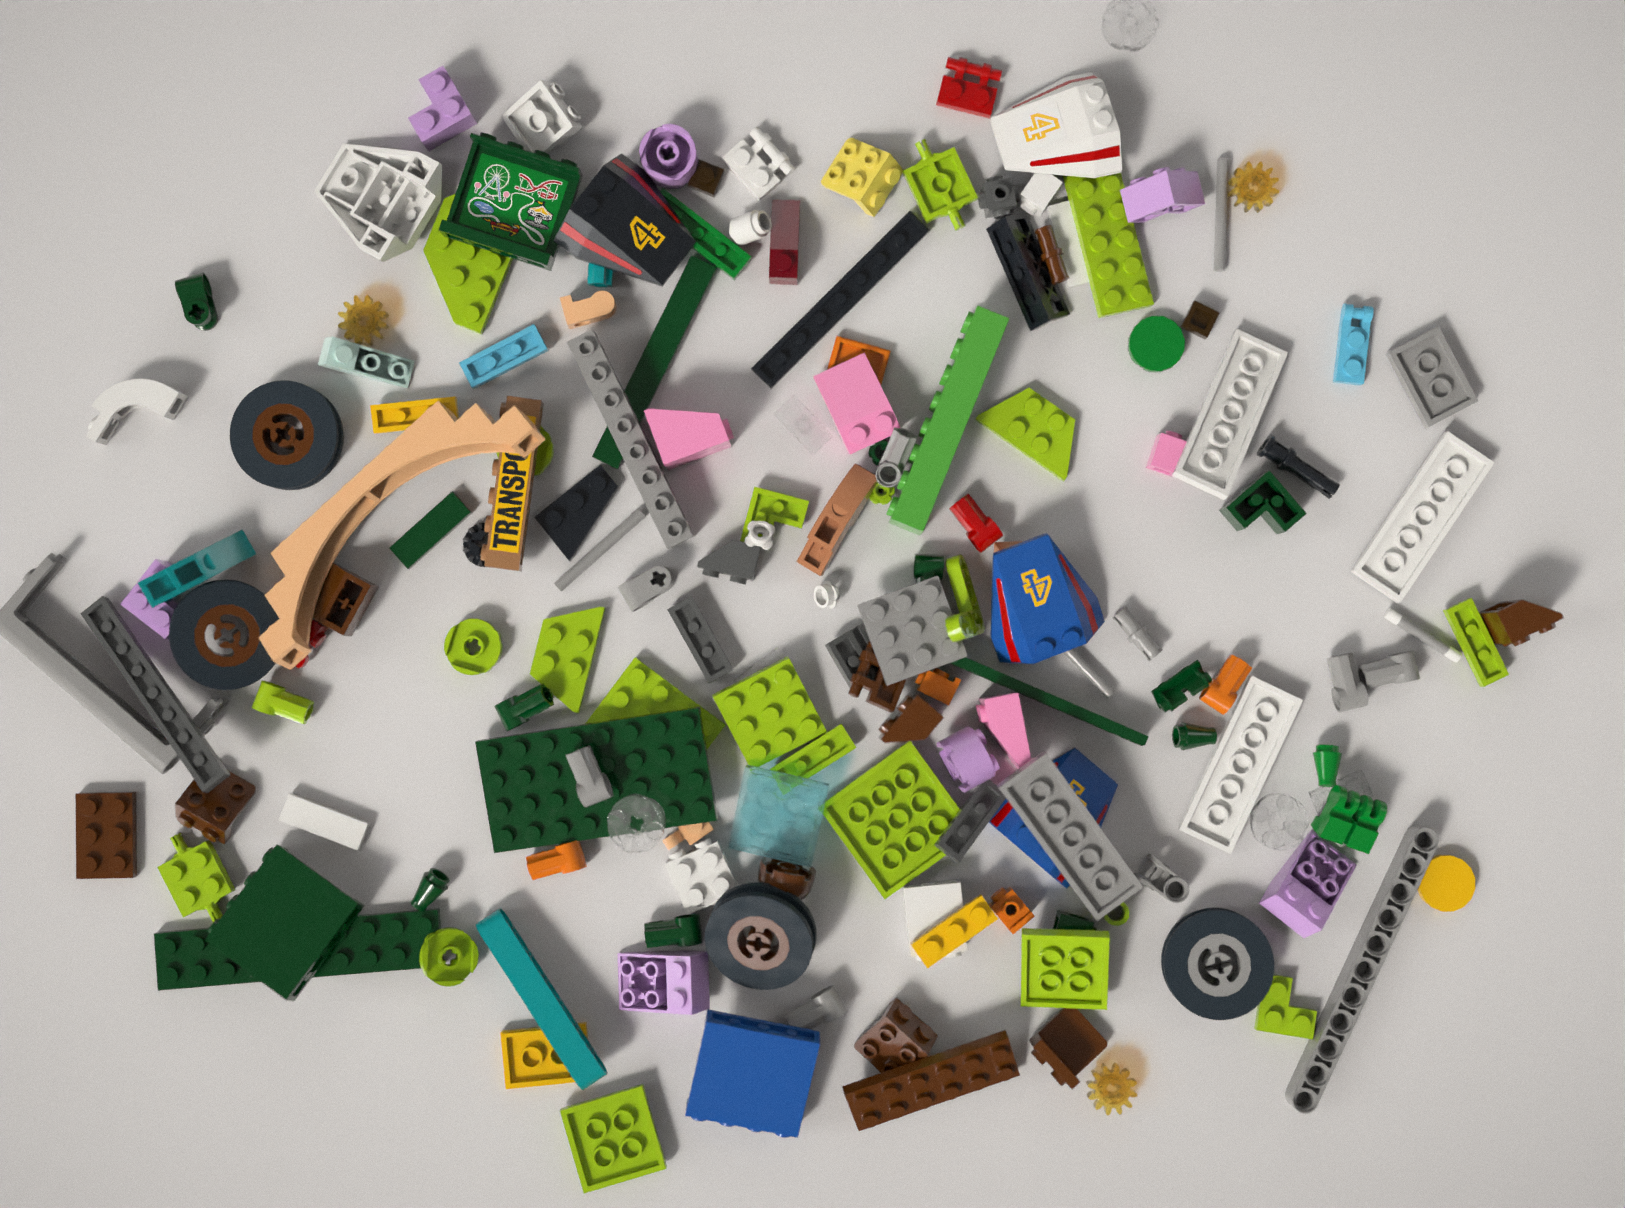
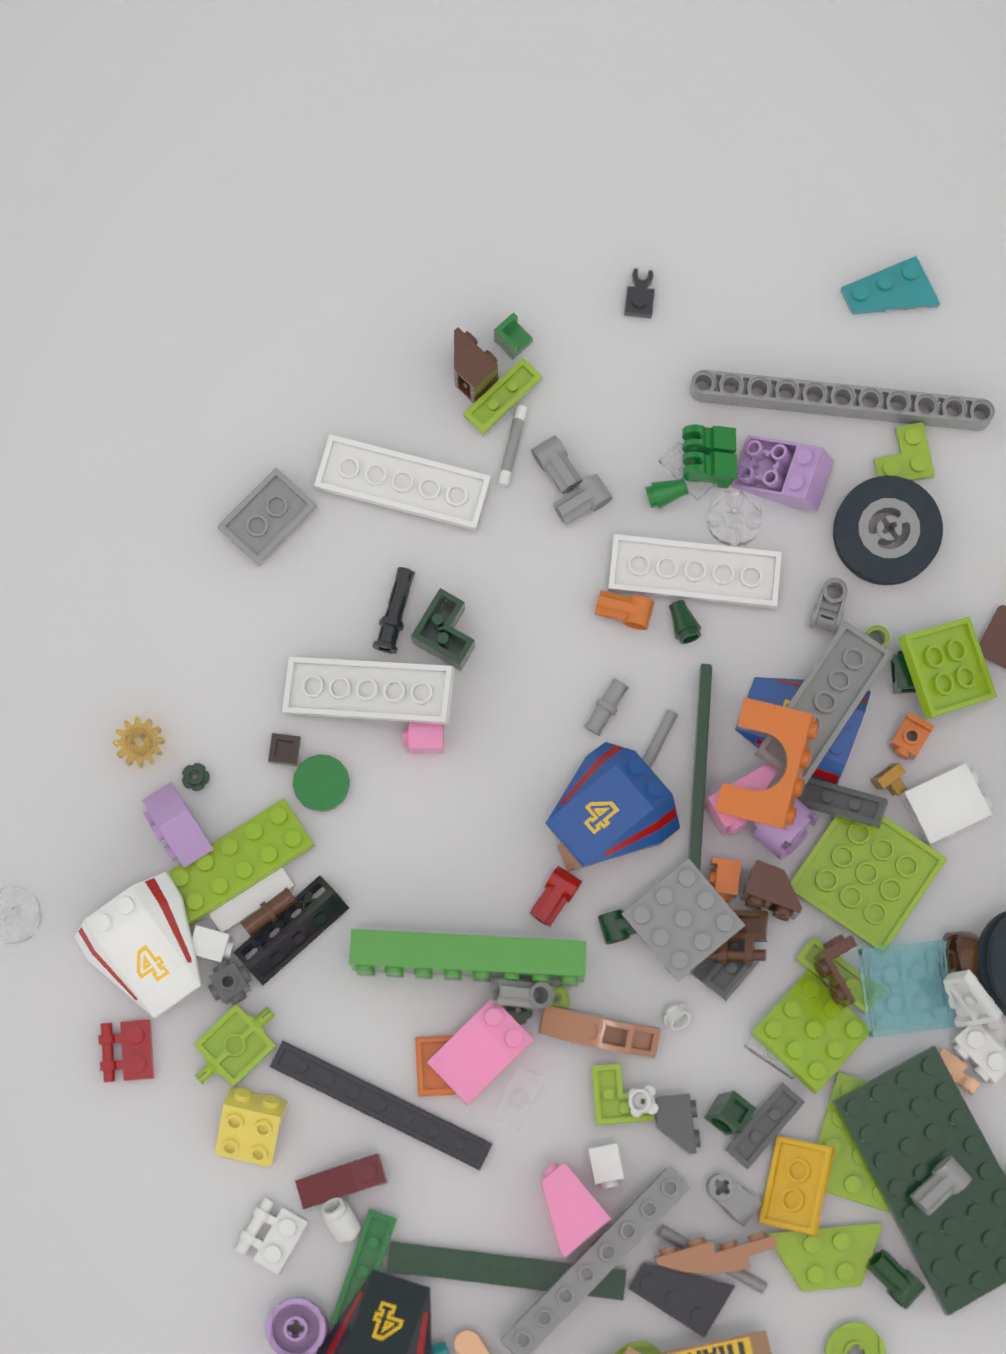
camera: 105 degrees left, 10 degrees down
clear plate [607,794,666,853] -> none
dark brown plate [688,159,725,198] -> none
yellow plate [910,894,998,969] -> none
lime beam [945,554,985,642] -> none
lime wing [975,388,1075,481] -> none
dark green hinge [1151,660,1212,713] -> none
light grey bar [1214,158,1229,272] -> none
medium azure plate [1333,303,1374,386] -> none
yellow tile [1418,855,1475,912] -> none
none -> dark green plate [182,763,210,791]
none -> green panel [494,312,533,359]
none -> white brick [588,1143,624,1189]
none -> black plate [624,268,655,319]
none -> nougat slope [654,1231,777,1274]
none -> dark green brick [704,1091,756,1136]
none -> orange arch [715,697,819,831]
none -> yellow tile [758,1136,835,1237]
none -> reddish brown bracket [813,934,857,1008]
none -> teal wing [841,256,940,315]
none -> pearl gold tile [870,763,907,796]
none -> white wing [943,970,1003,1028]

